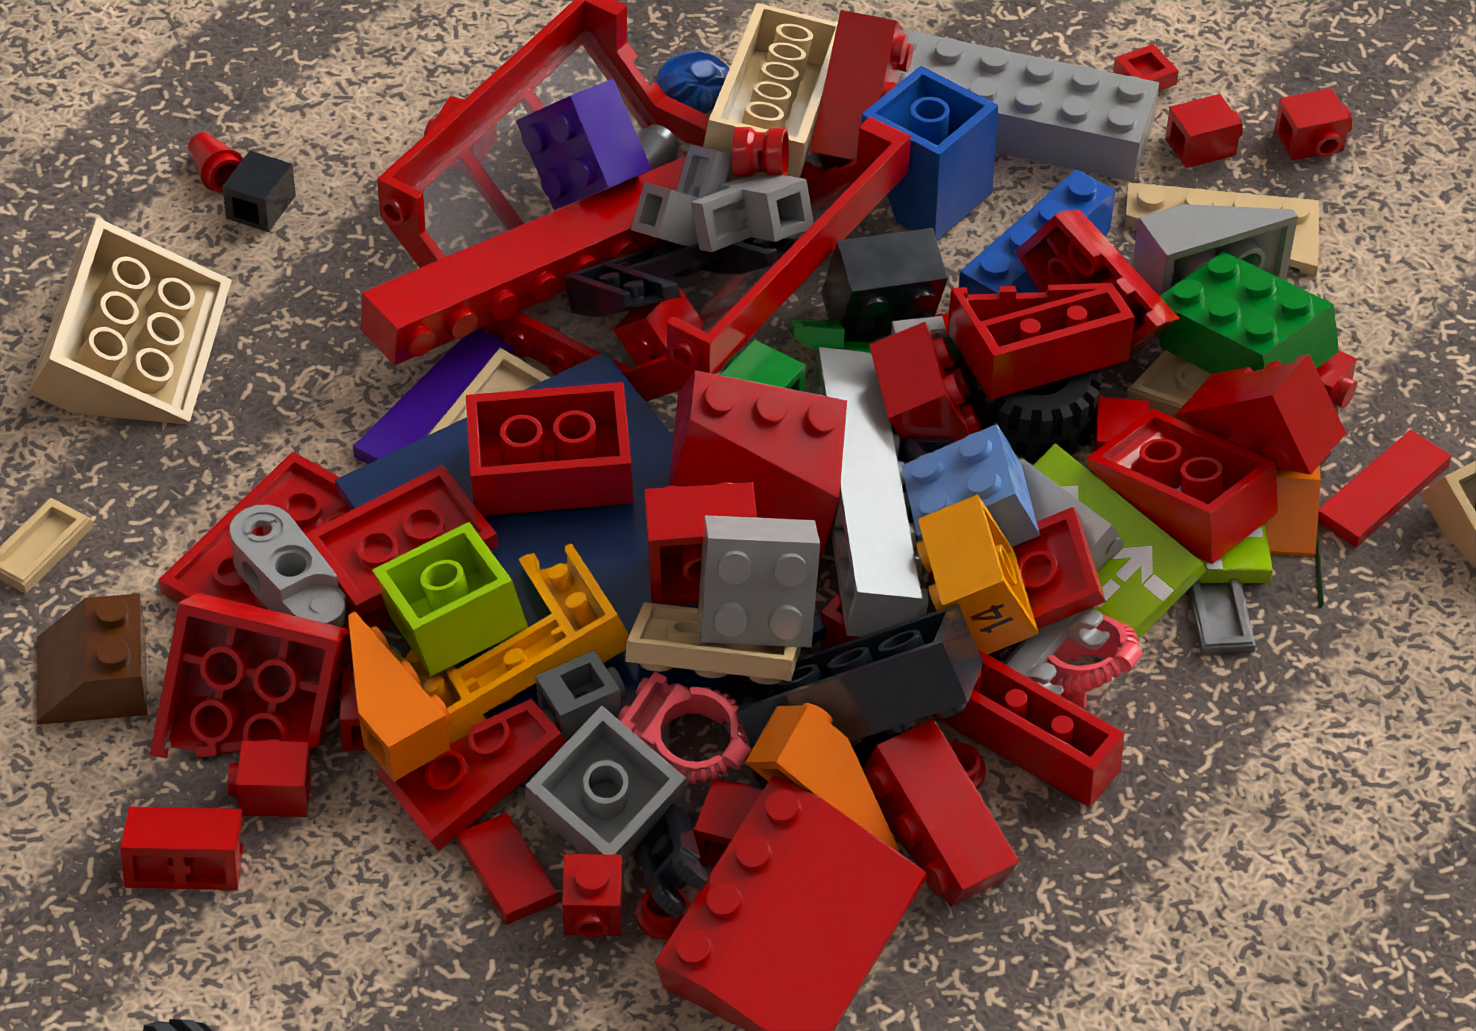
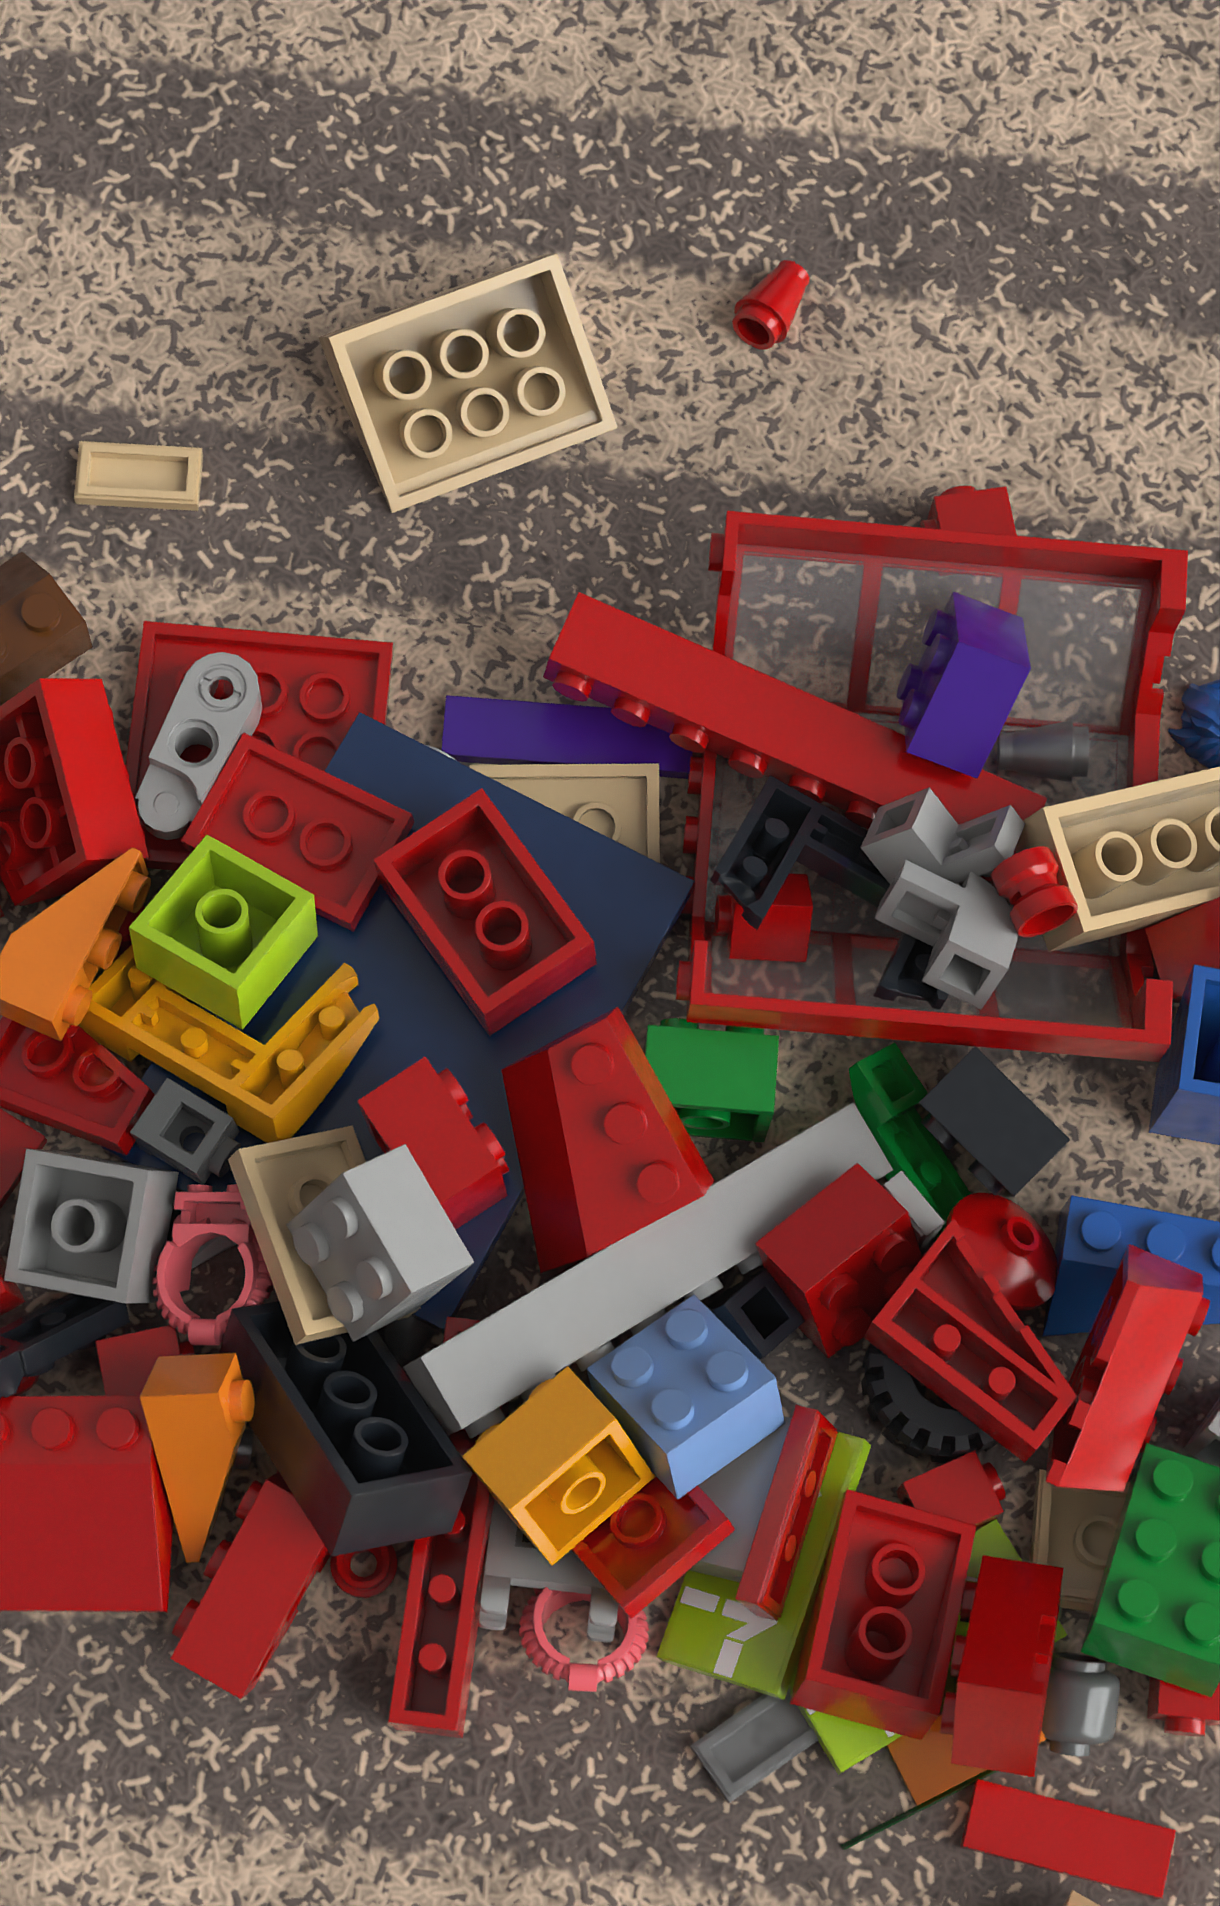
camera: 55 degrees right, 25 degrees up
black brick [222,151,296,232] -> none
none -> red tile [735,1405,838,1621]

